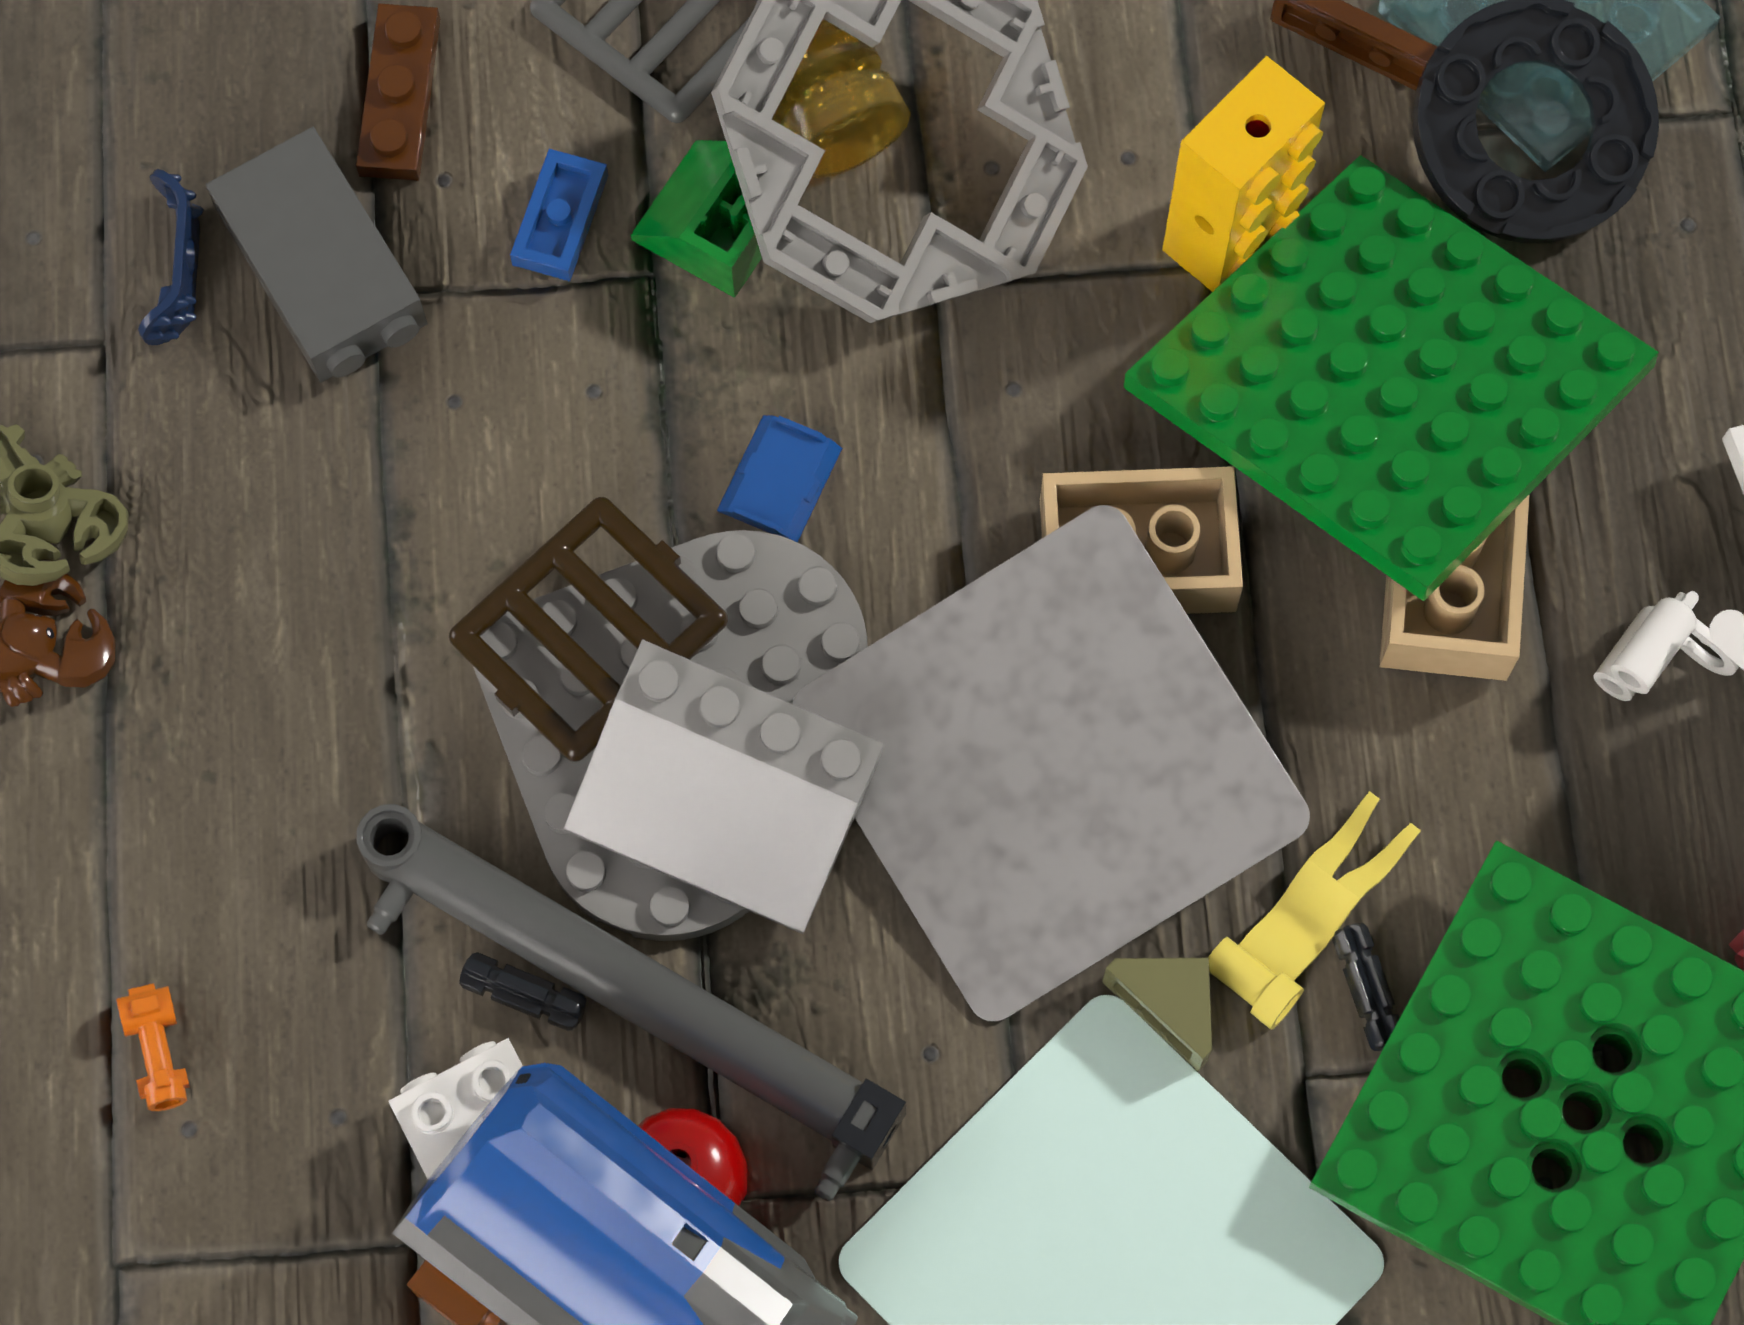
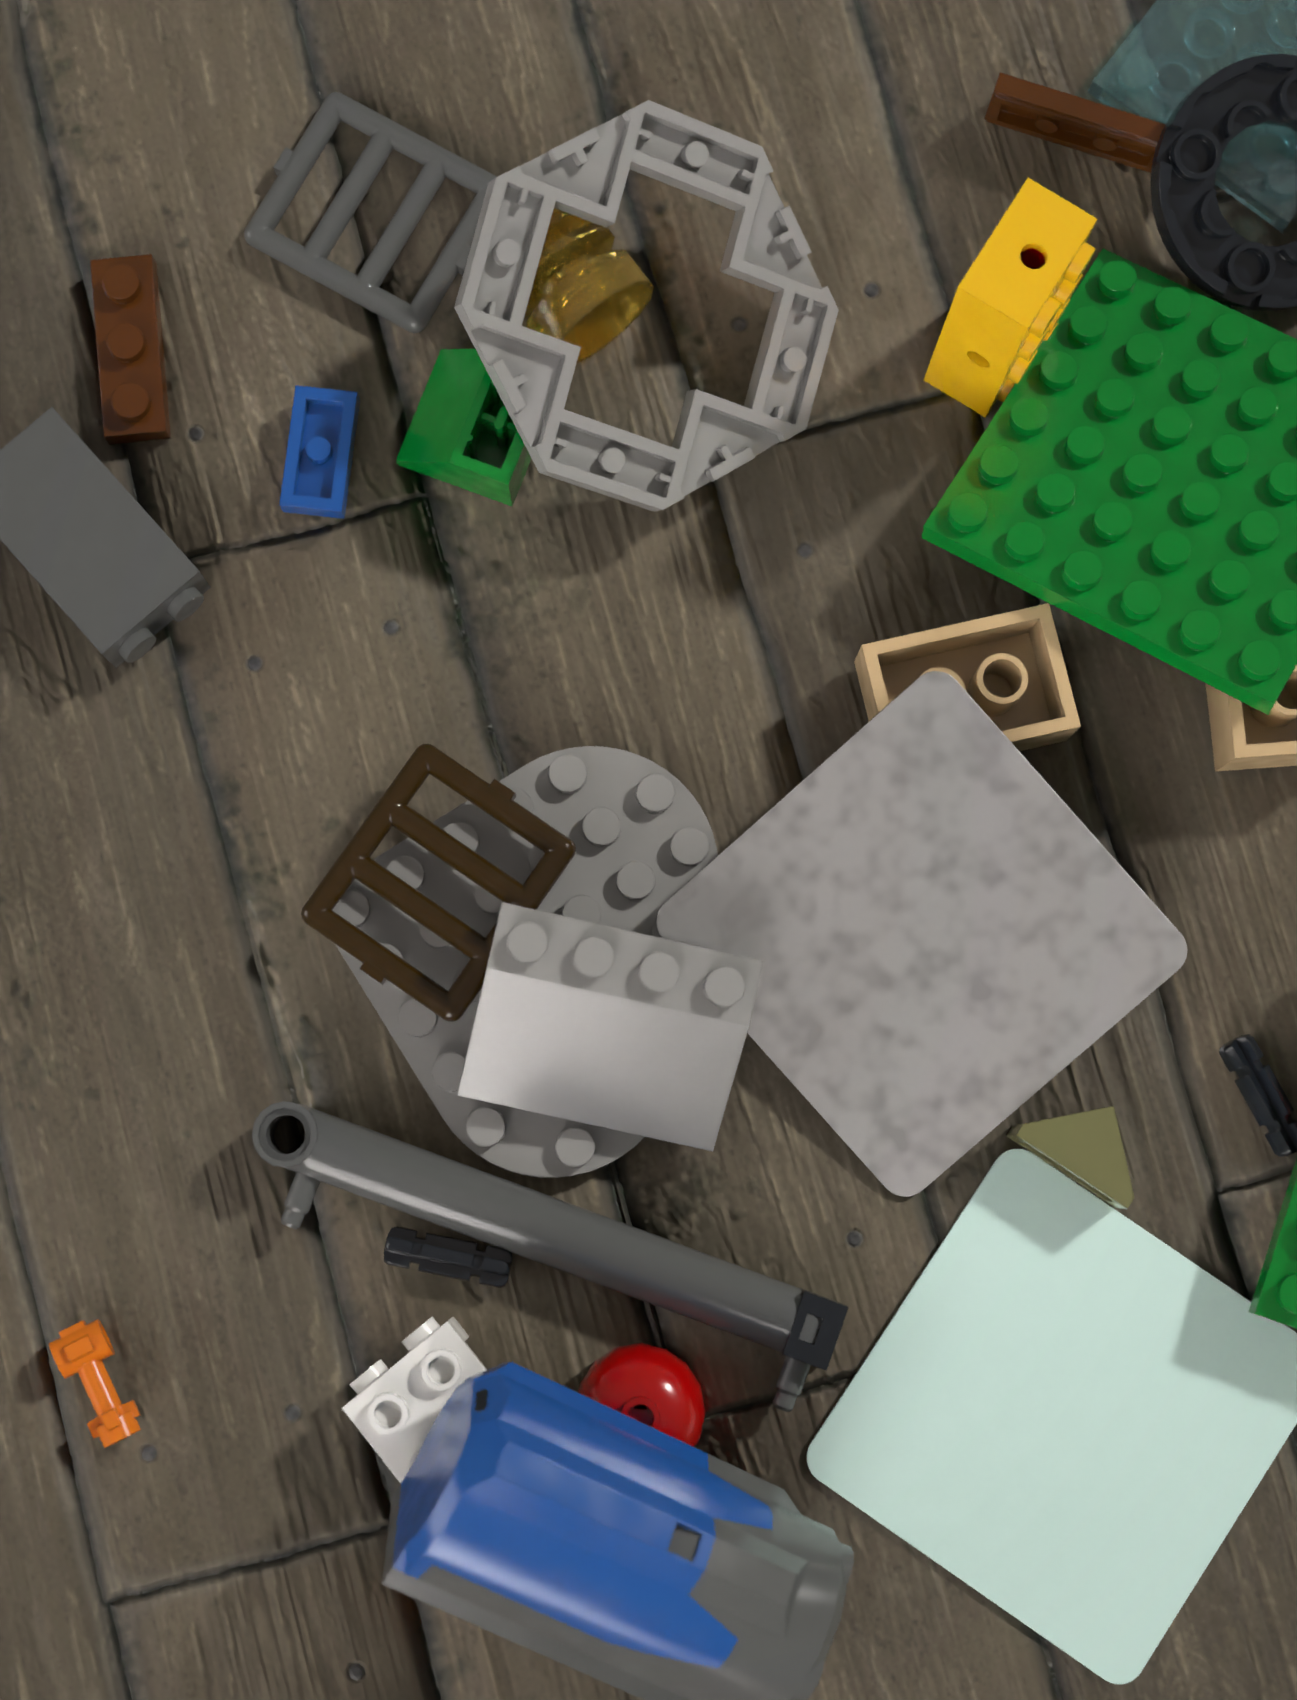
camera: 15 degrees left, 10 degrees up
blue piece [717,415,843,543] -> none
light yellow flag [1208,791,1421,1030] -> none

